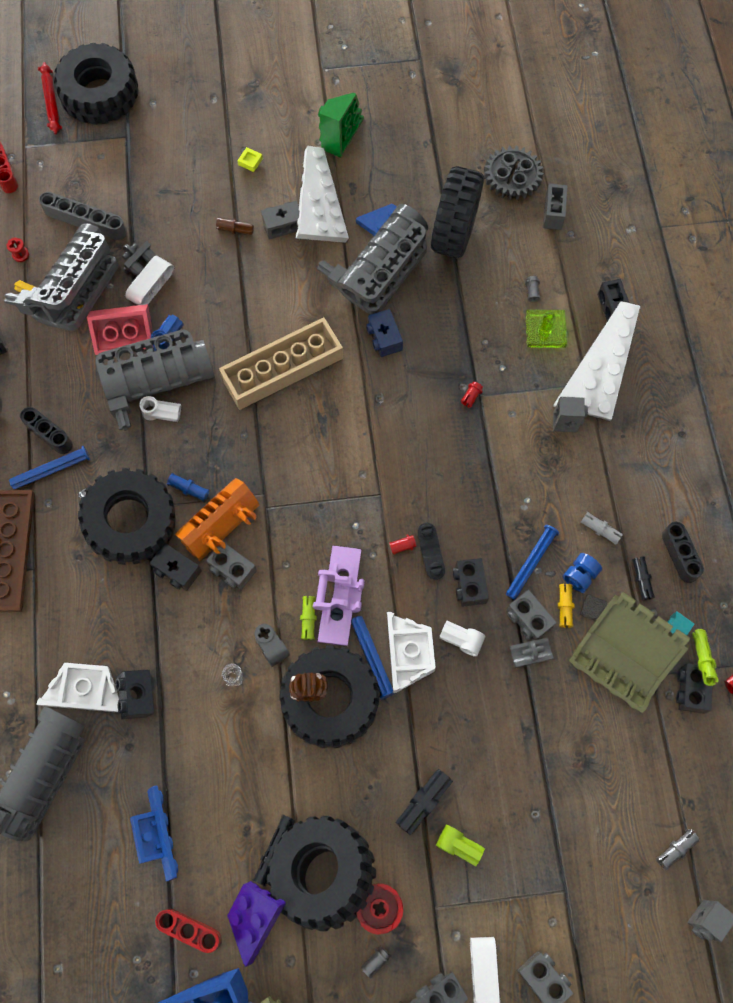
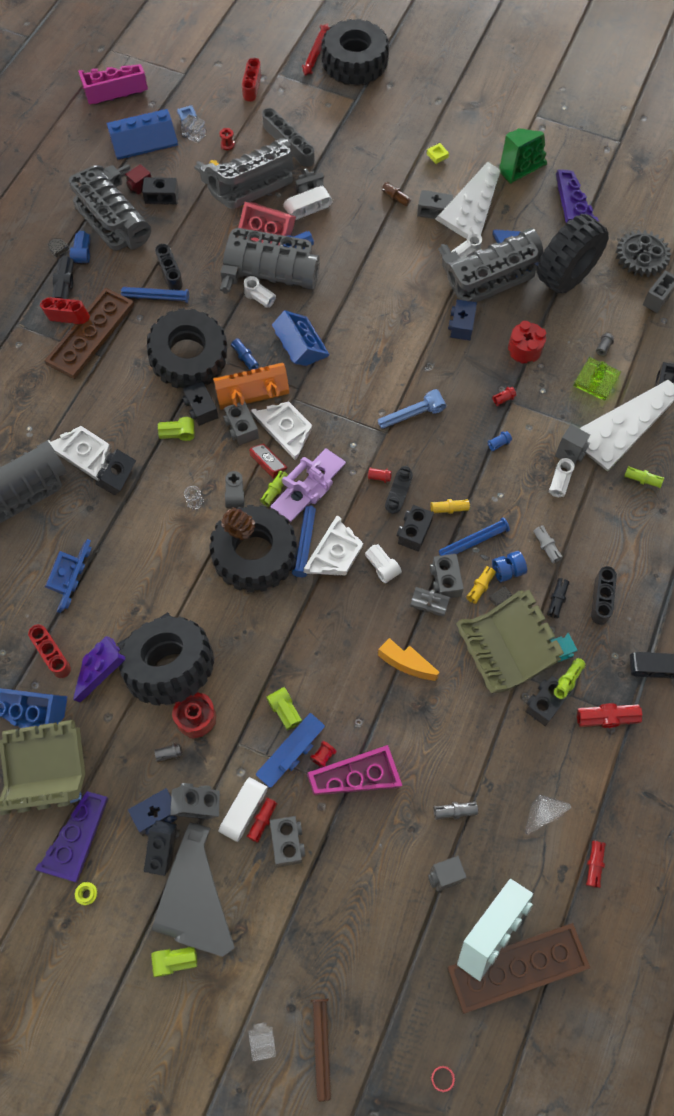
camera: 30 degrees right, 5 degrees down
tan brick [219,317,343,410] -> none
black piece [395,769,453,835] -> none
none -> lime piece [158,417,194,441]
none -> red pin [246,797,278,843]
none -> slope [249,444,287,479]
none -> white wing [251,402,312,460]
none -> blue bracket [256,713,325,788]
none -> blue slope [272,310,330,366]
none -> dark pink wedge [307,745,402,795]
none -> red bush [310,741,337,768]
none -> medium blue axle [378,389,447,429]
none -> light orange slope [378,638,440,681]
none -> yellow pin [430,499,470,514]
none -> white piece [451,233,482,258]
none -> blue pin [488,431,512,451]
none -> red brick [508,321,546,363]
none -> white piece [549,458,574,498]
none -> dark purple wing [556,170,599,223]
none -> lime pin [624,466,664,488]

